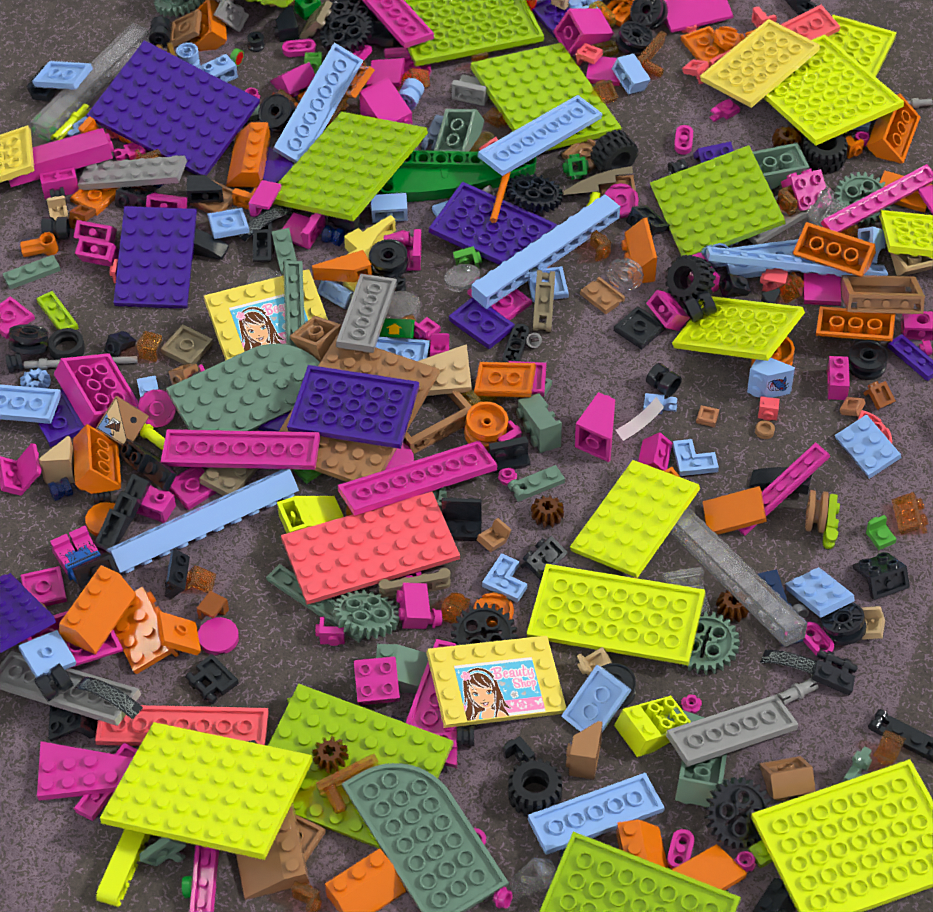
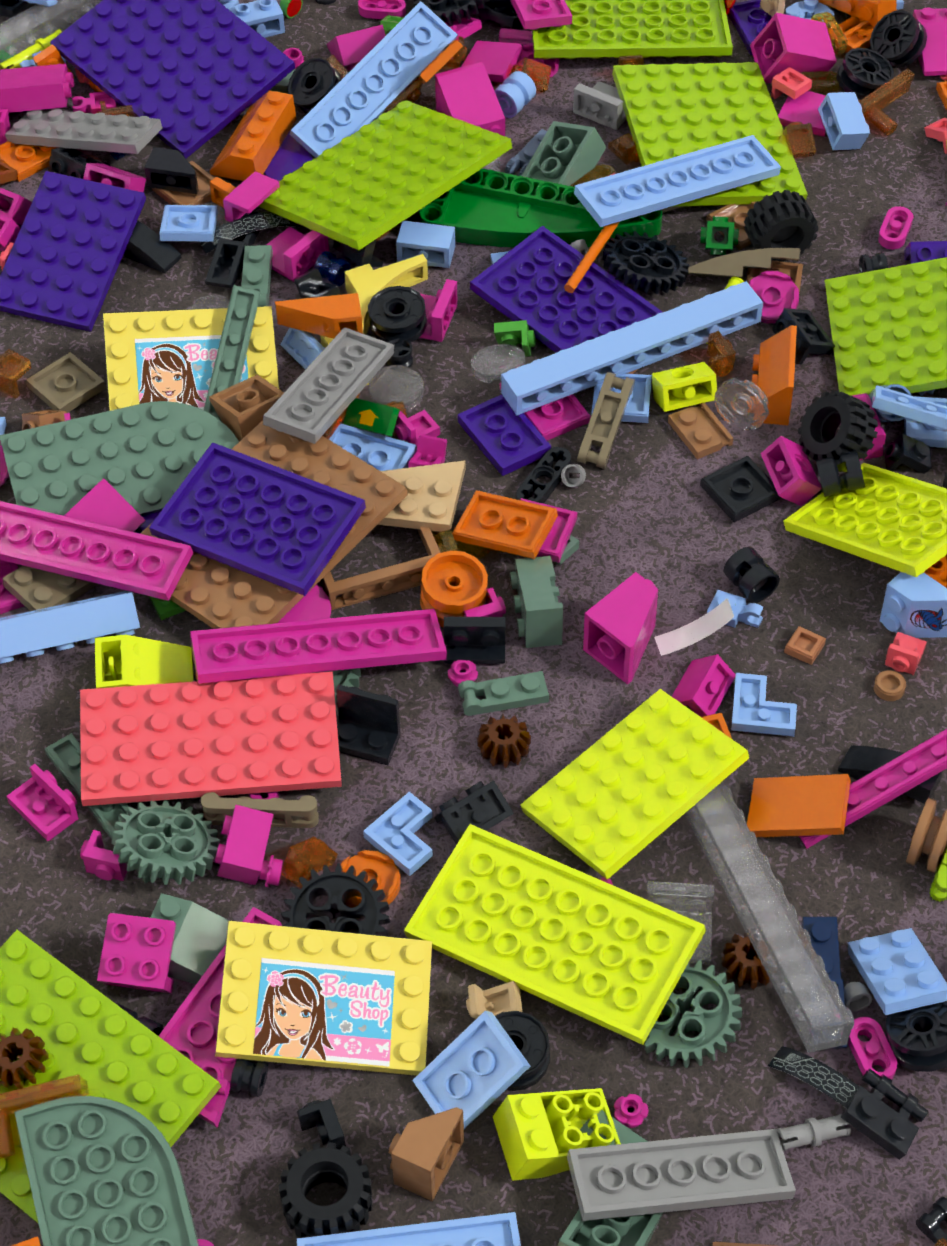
camera: 15 degrees right, 0 degrees up
dark pink cone [384,230,410,248] -> none
medium nougat bracket [477,518,511,552] -> none
none -> dark pink bracket [6,764,79,841]
none -> dark pink tile [64,478,146,532]
none -> black bracket [295,268,341,299]
none -> neon yellow brick [651,362,718,412]

